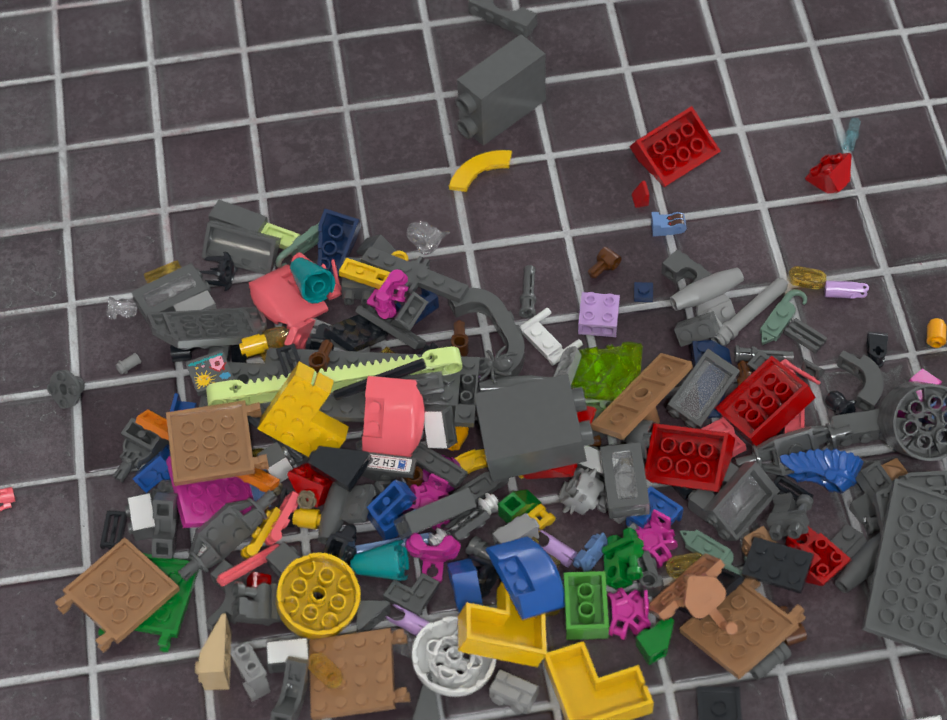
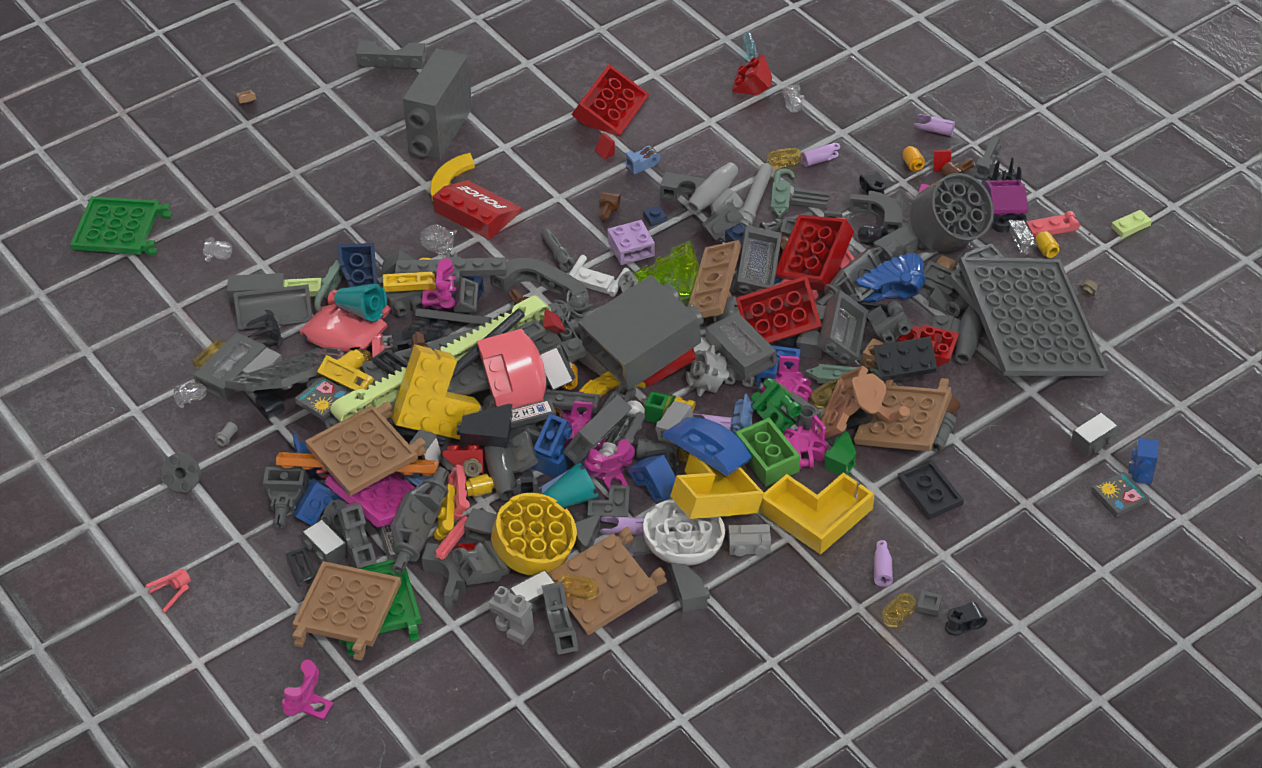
camera: 30 degrees left, 10 degrees down
tan slope [195,614,232,690] -> none
none -> green plate [70,196,172,256]
none -> clear animal [203,237,233,263]
none -> medium nougat tile [235,90,256,103]
none -> dark pink piece [281,660,333,720]
none -> yellow plate [317,355,375,391]
none -> red slope [433,180,523,240]
none -> red slope [543,309,565,334]
none -> clear animal [783,85,805,113]

